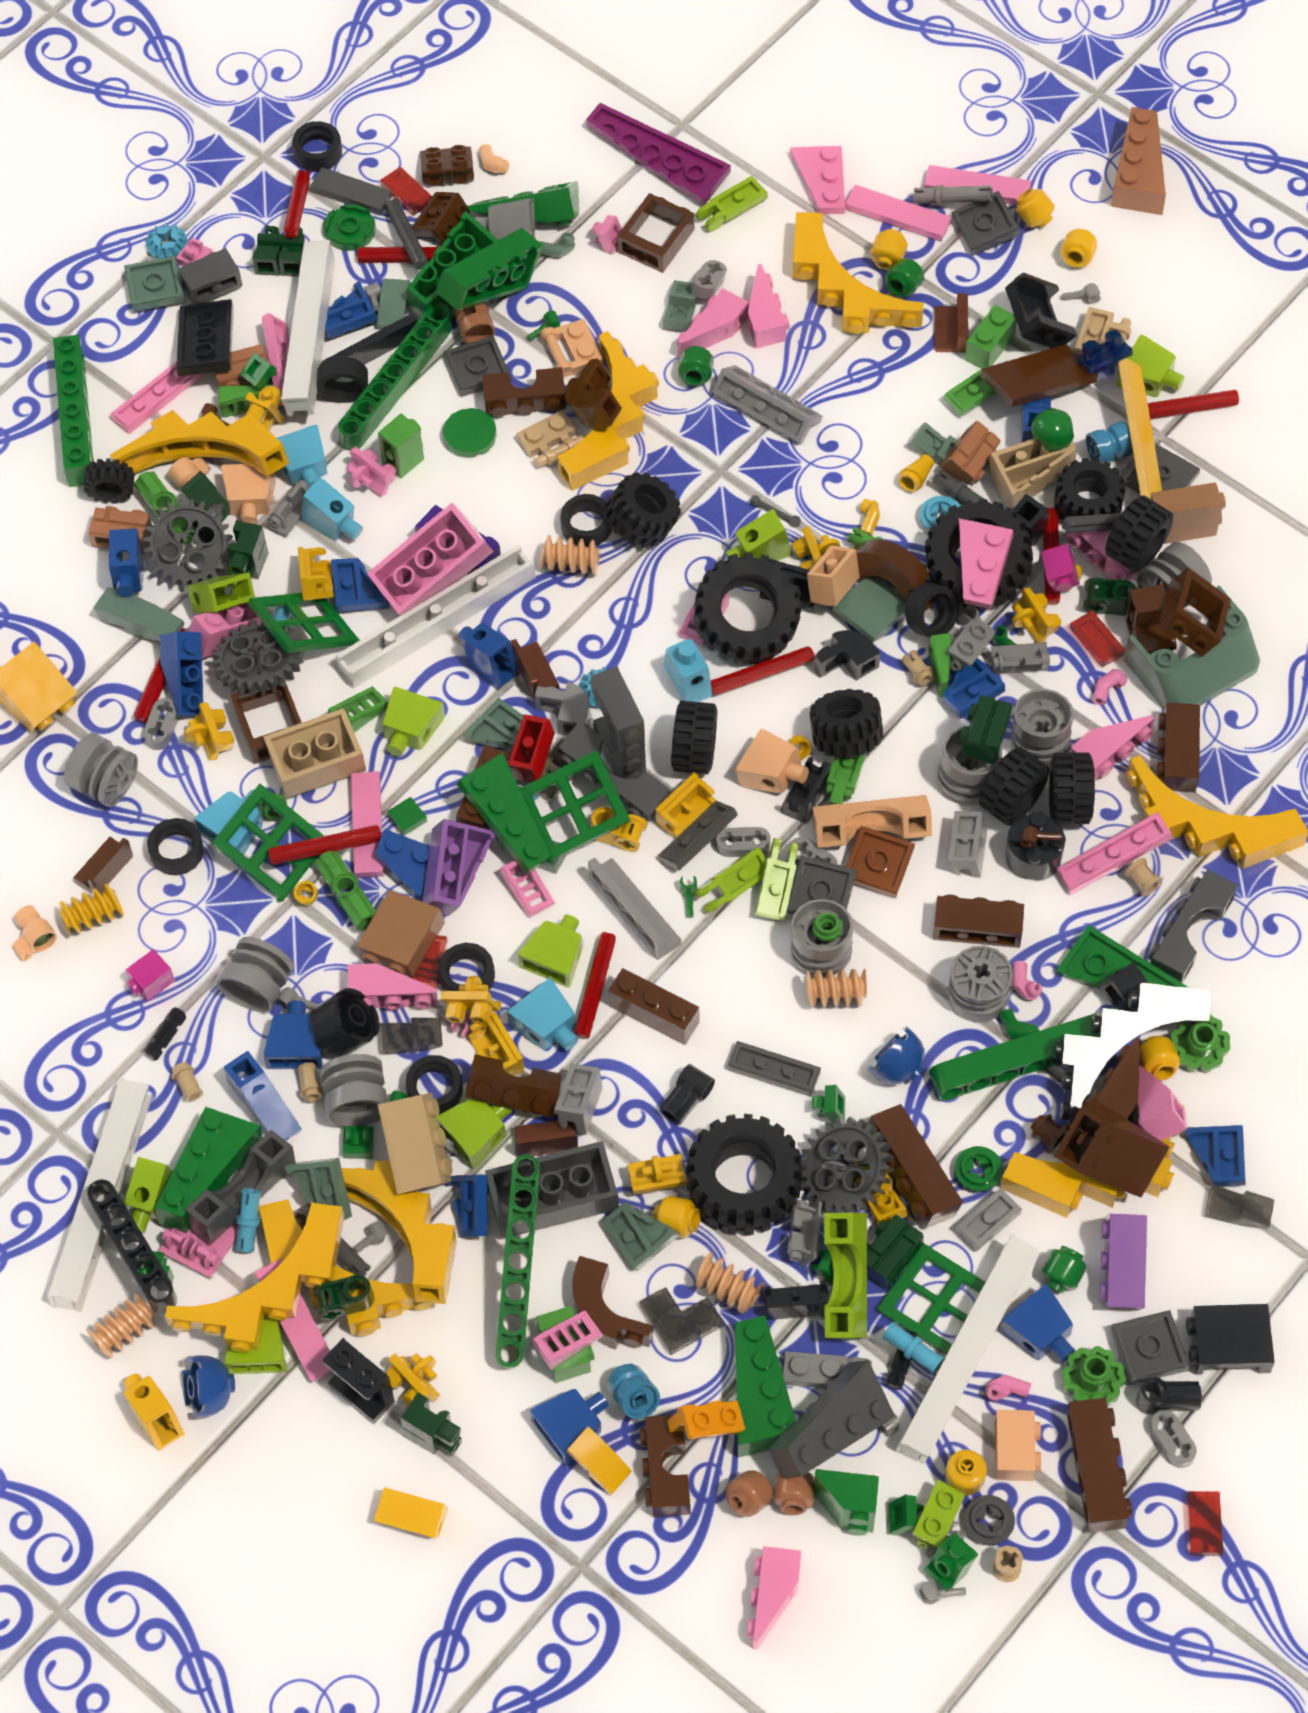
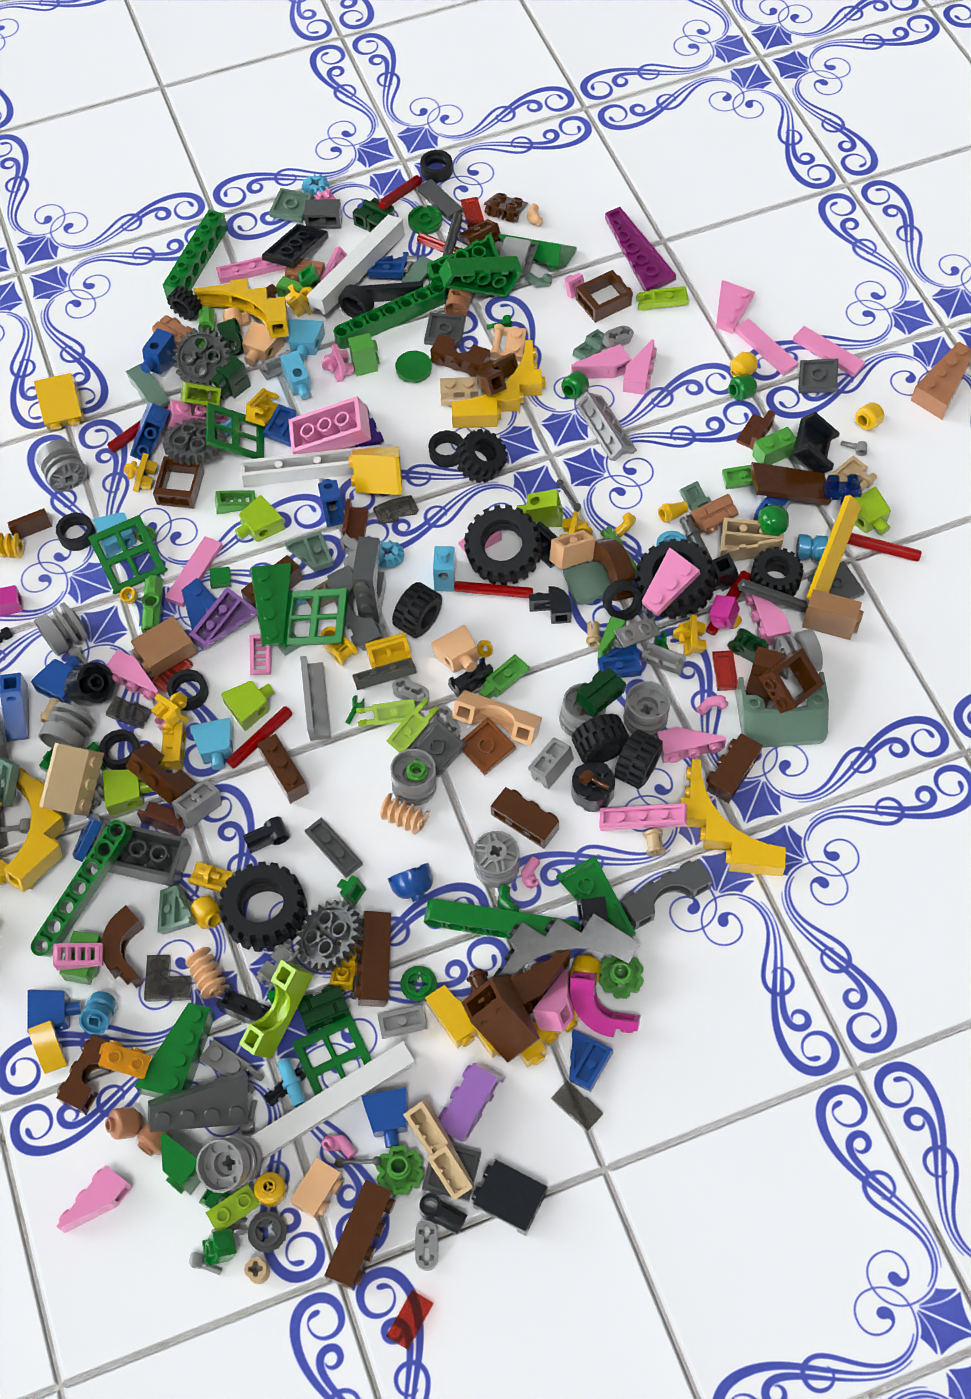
camera: 30 degrees right, 0 degrees up
light grey beam [143,698,179,750] -> none
tan slope [263,708,366,799] -> none
red axle [268,825,381,864] -> none
red brick [507,714,555,783] -> none
light nougat piece [541,535,600,575] -> none
yellow arch [792,212,924,334] -> none
black tyre [809,689,884,758] -> none
light grey pin [913,185,993,206] -> none
yellow head [1016,188,1055,228] -> none
green head [1041,1245,1087,1294] -> none
black tyre [1105,495,1174,572] -> none
none -> light grey wheel [196,1134,261,1193]
none -> dark grey hinge [334,1156,382,1168]
none -> yellow slope [349,446,402,495]
none -> clear smoke slope [373,495,419,524]
none -> tan slope [403,1098,474,1200]
none -> dark pink arch [570,971,641,1038]

